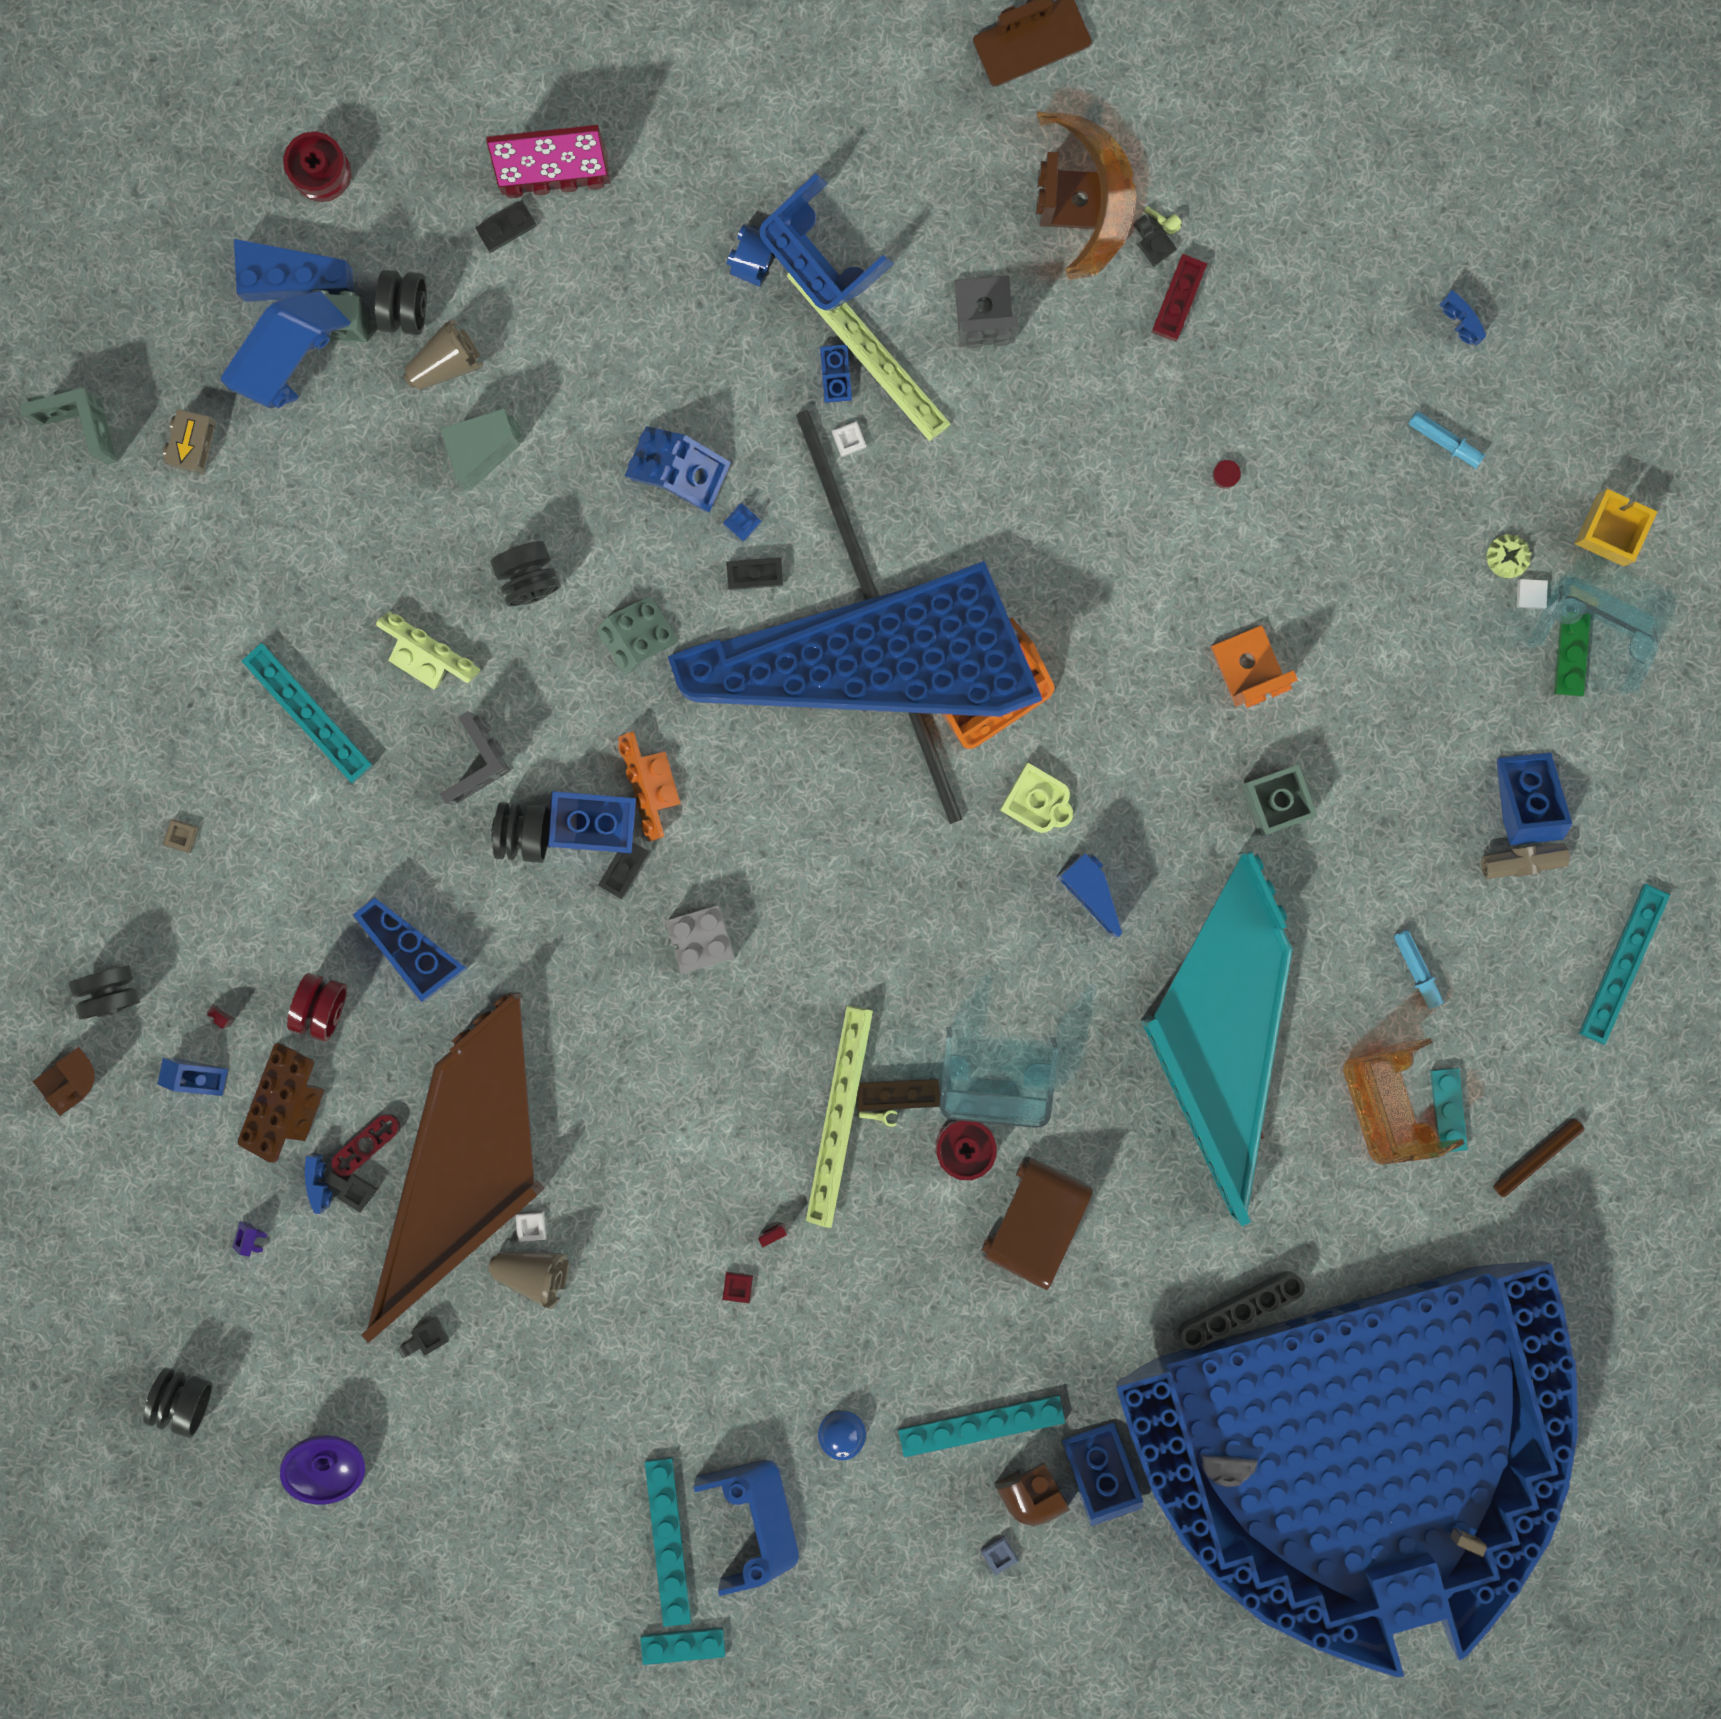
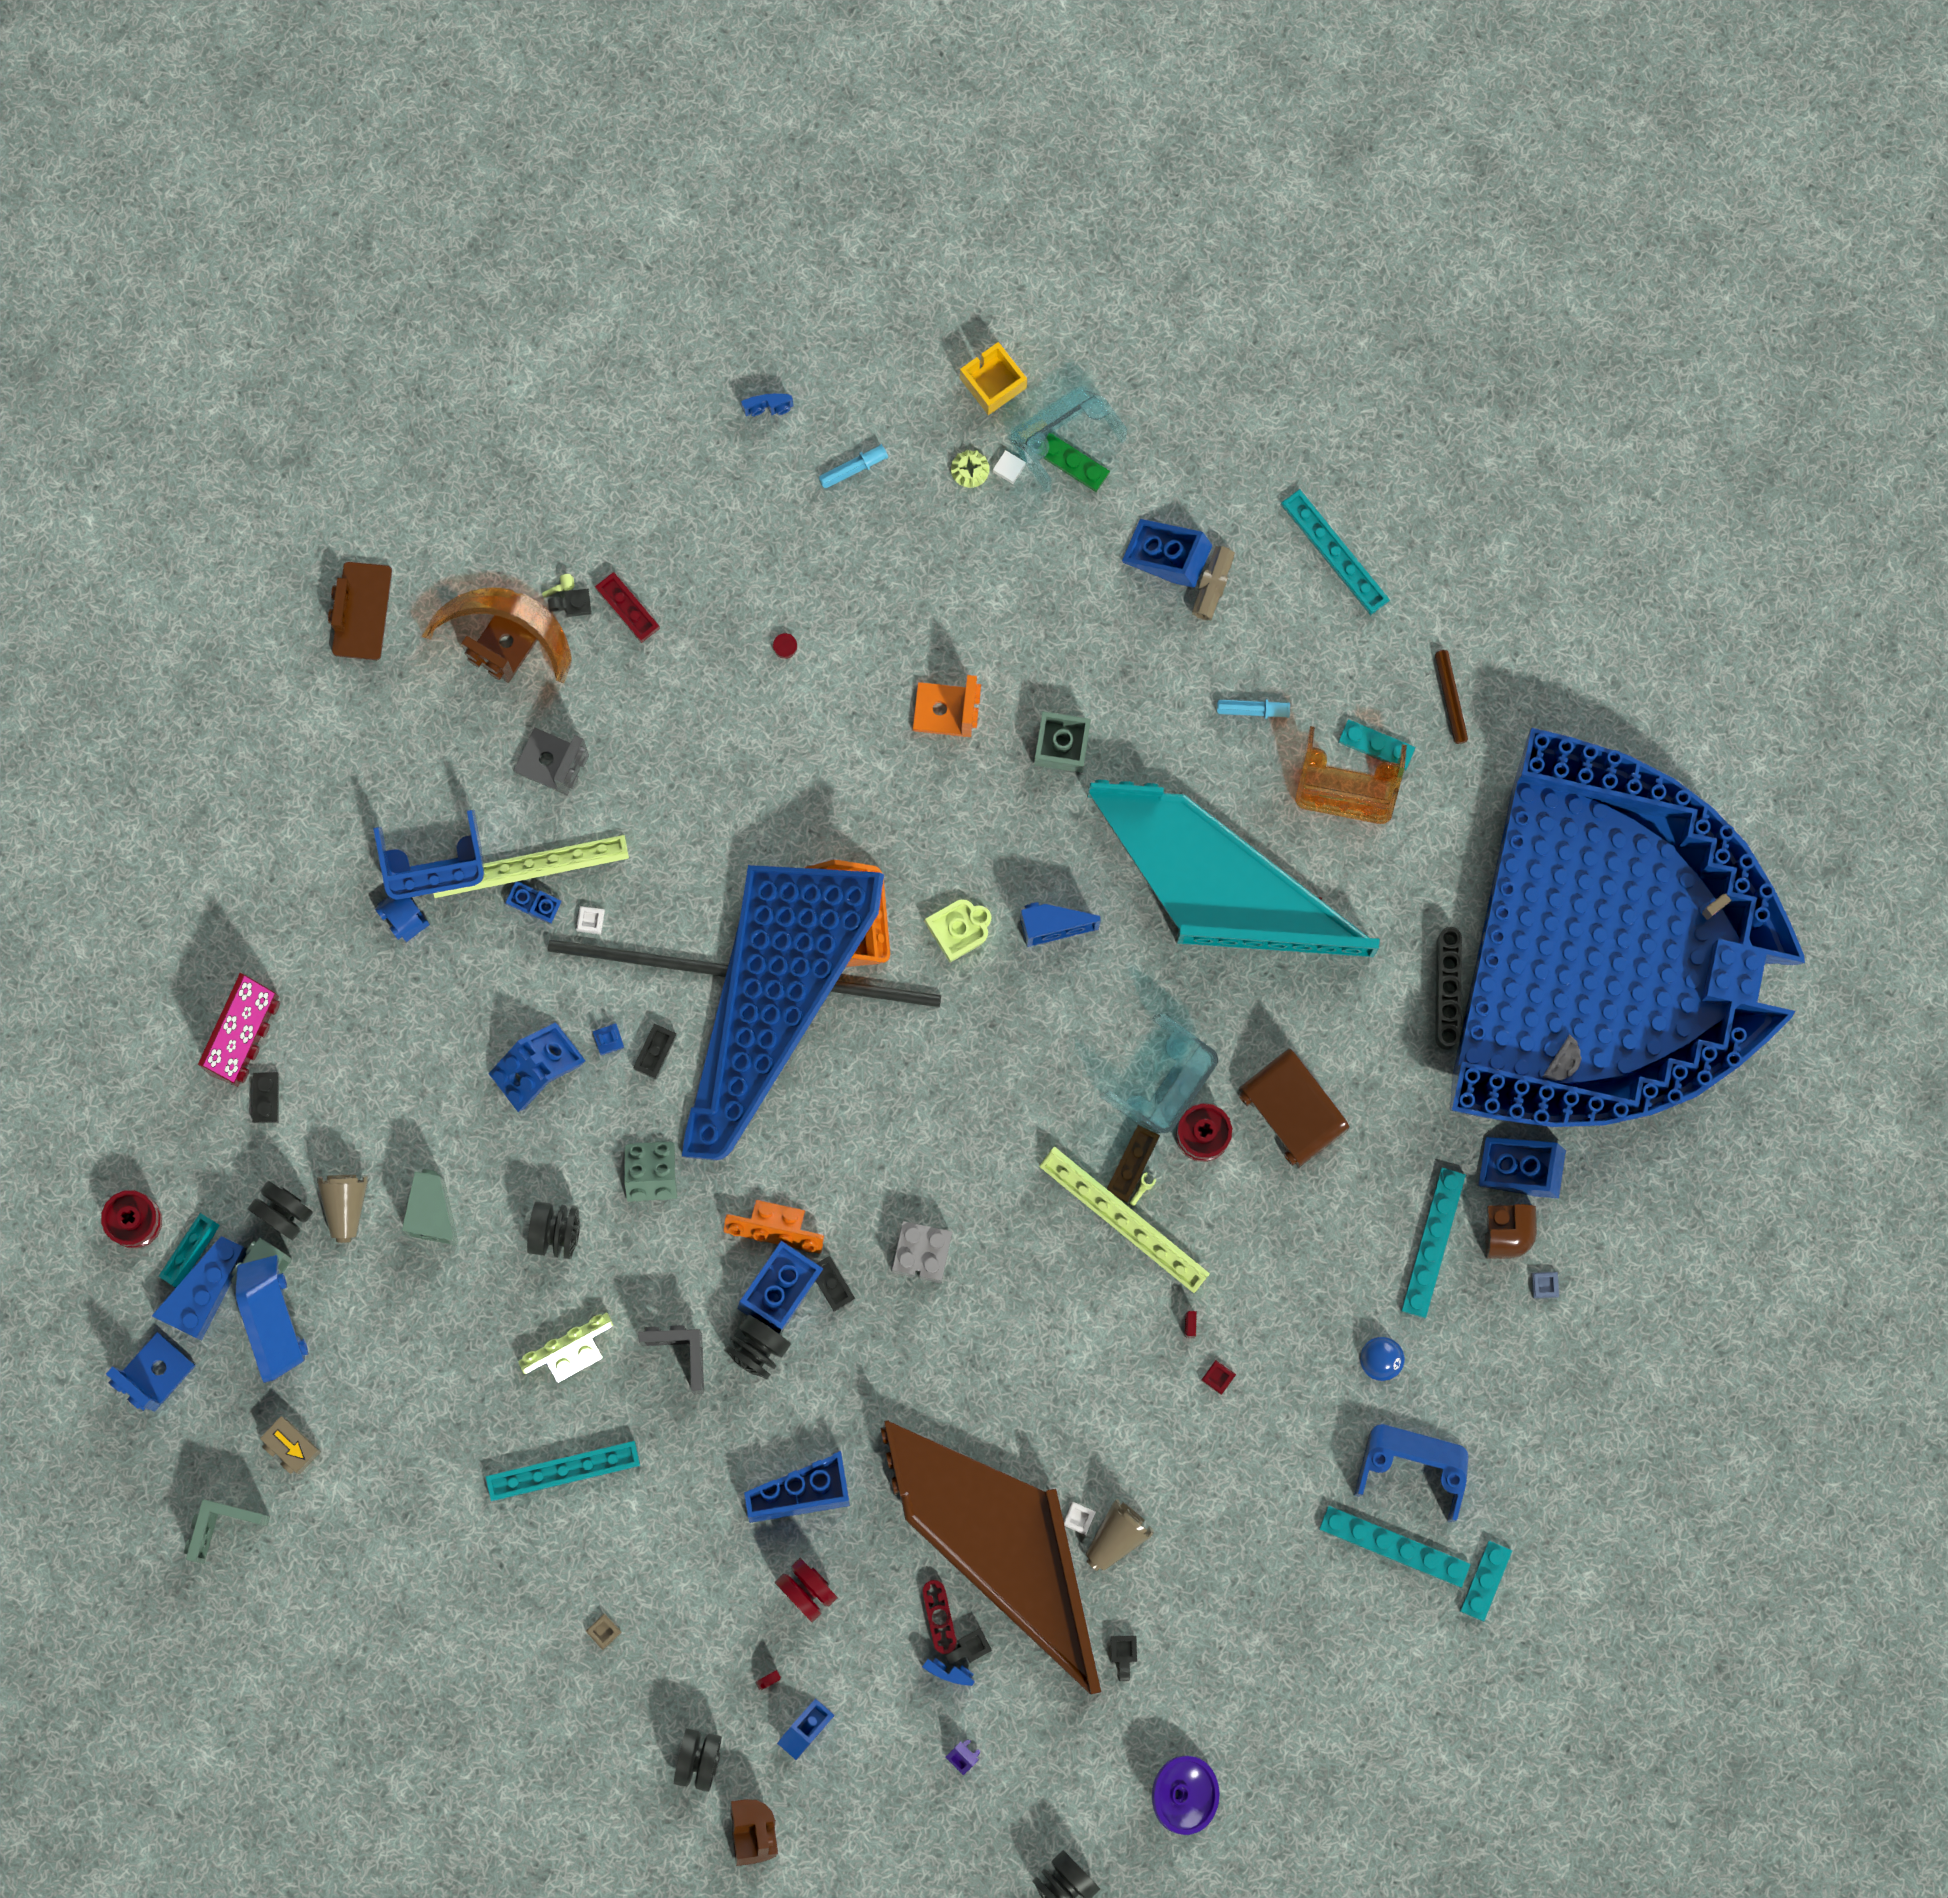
camera: 60 degrees left, 10 degrees down
reddish brown bracket [238,1043,325,1163] -> none
none -> blue bracket [106,1332,196,1412]
none -> teal plate [158,1213,220,1288]

